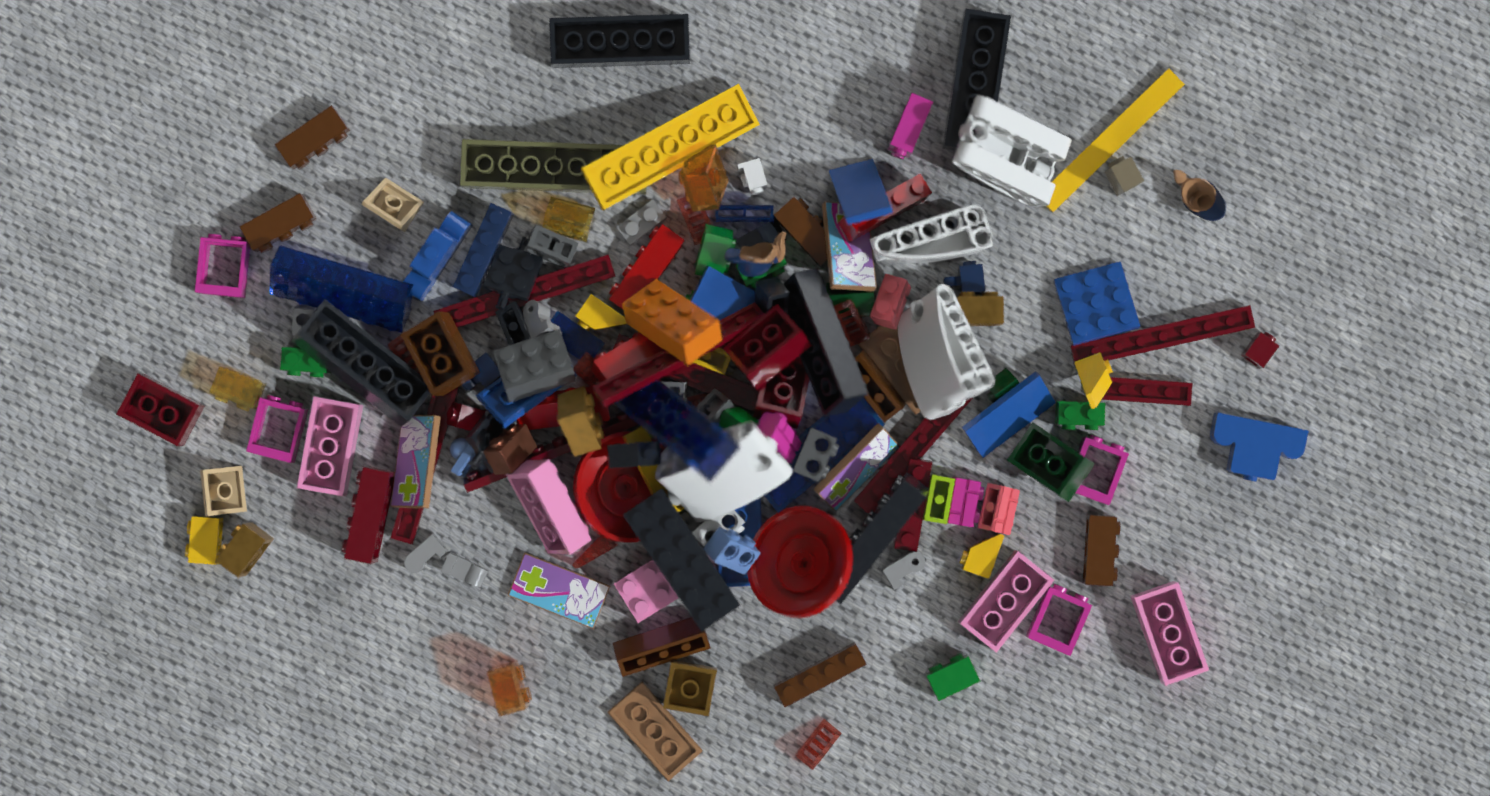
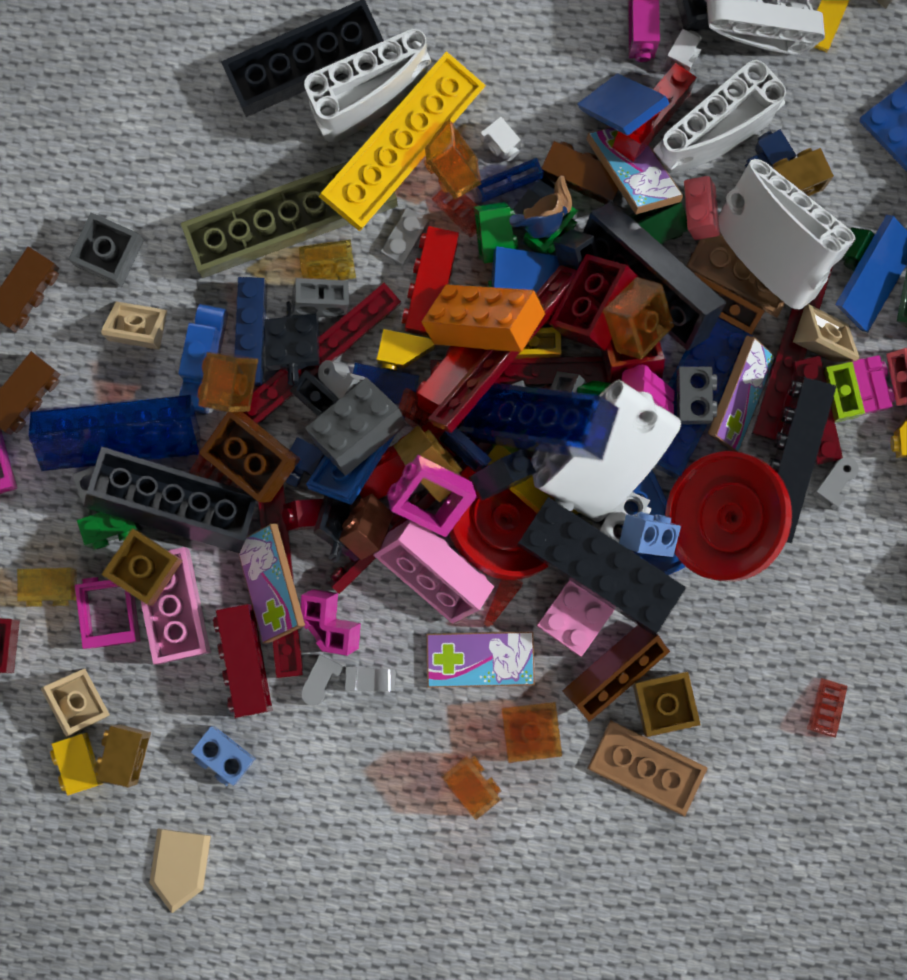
camera: 15 degrees left, 5 degrees down
medium blue tile [450,438,475,477] -> none
reddish brown brick [774,642,867,708] -> none
clear red slope [833,299,870,347] -> none
none -> dark grey brick [68,212,144,287]
none -> pearl gold brick [102,529,183,606]
none -> tan tile [149,828,211,913]
none -> medium blue brick [191,726,256,786]
none -> clear orange brick [198,352,258,412]
none -> dark pink brick [300,589,361,656]
none -> white panel [304,29,431,143]
none -> dark pink window [388,455,476,537]
none -> dark blue tile [439,427,492,473]
none -> clear orange brick [501,701,562,763]
none -> clear orange brick [603,277,674,360]
none -> white brick [665,29,702,72]
none -> tan slope [793,304,860,362]

